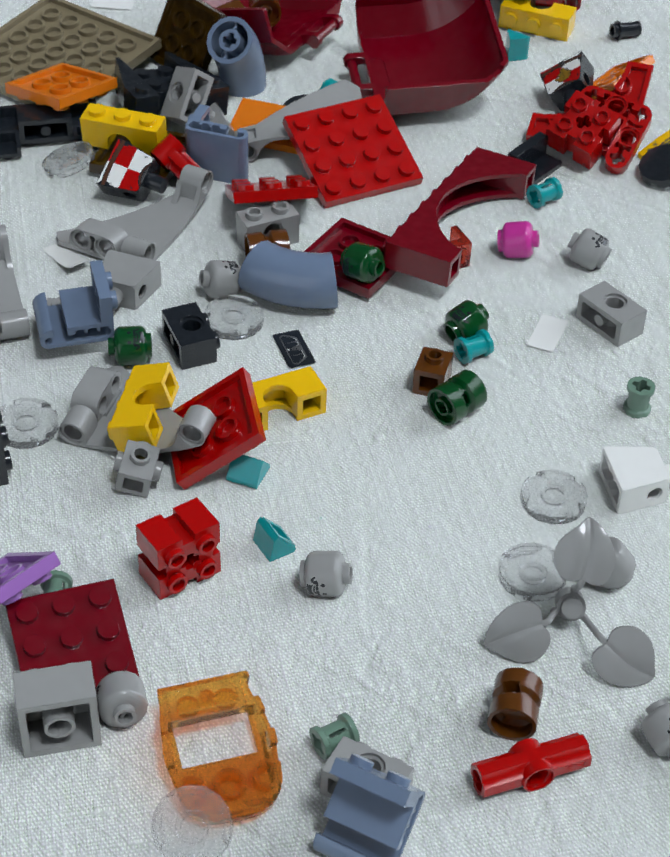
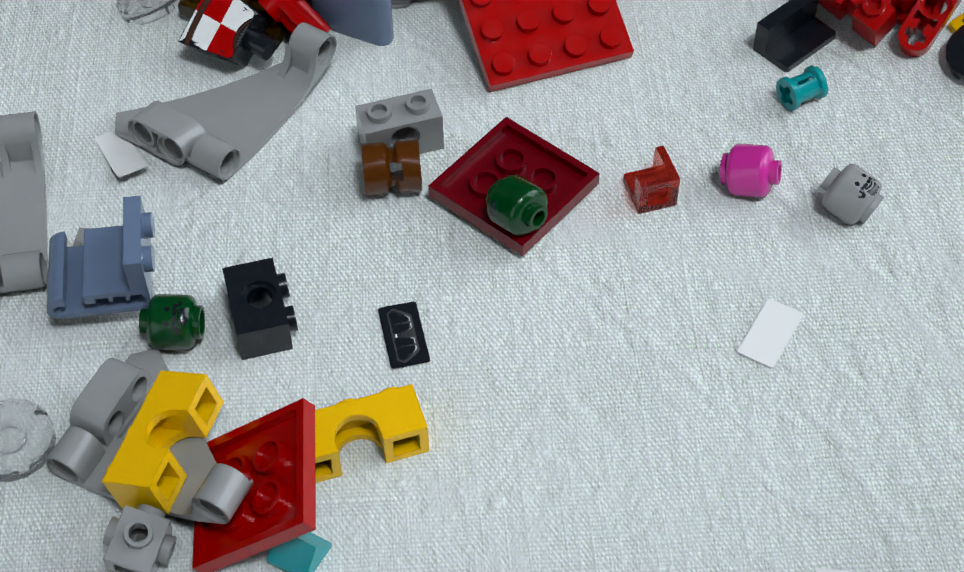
camera: 10 degrees right, 10 degrees up
light grey torso [103,250,161,311] -> none
light grey head [199,260,242,298] -> none
clear tile [204,294,264,340] -> none
red plate [225,175,319,204] -> none
sand blue brick [238,240,338,309] -> none
dark red arch [382,147,537,287] -> none
reddish brown brick [412,346,453,396] -> none
dark green wheel [427,369,487,426] -> none
dark green head [443,300,489,342] -> none
teal bush [453,329,494,364] -> none
light grey brick [576,281,647,347] -> none
sand green bush [623,376,656,419] -> none

